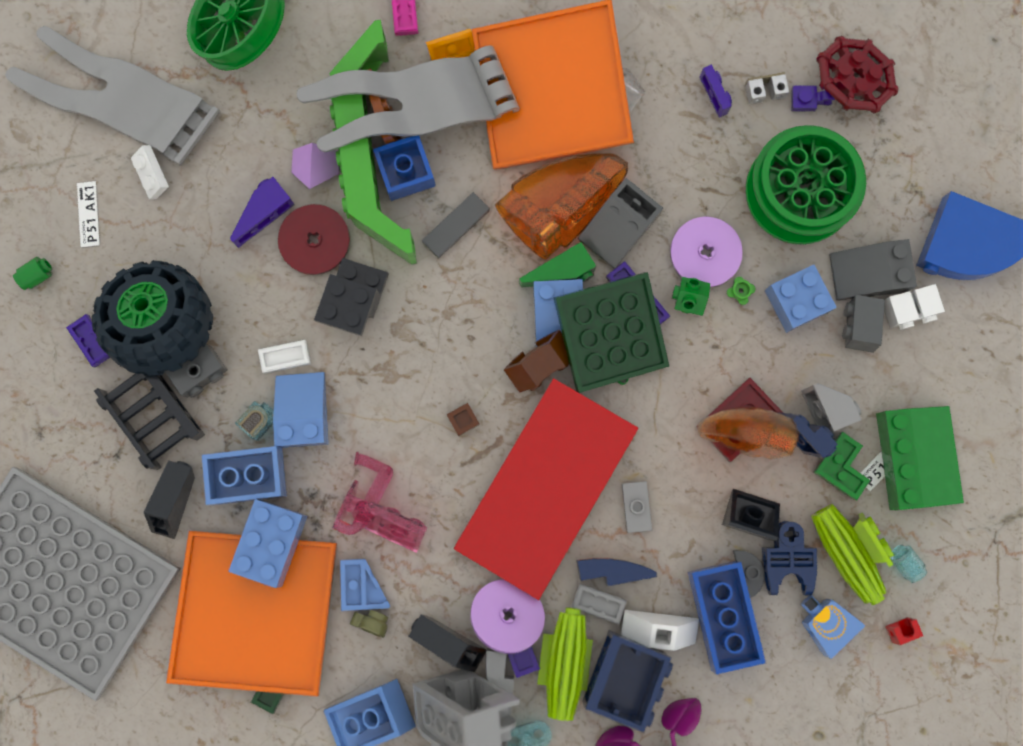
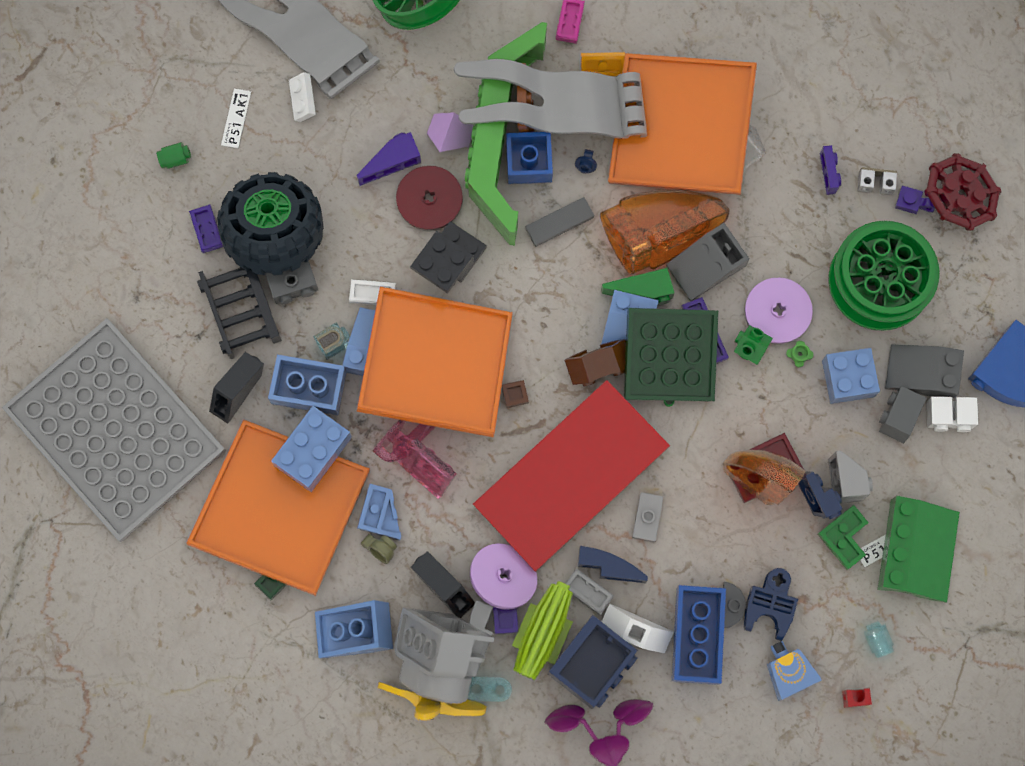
camera: 15 degrees right, 5 degrees down
black slope [722,489,780,541] -> none
lime plate [811,504,894,605] -> none
none -> orange tile [356,286,513,437]
none -> dark blue plate [575,149,597,174]

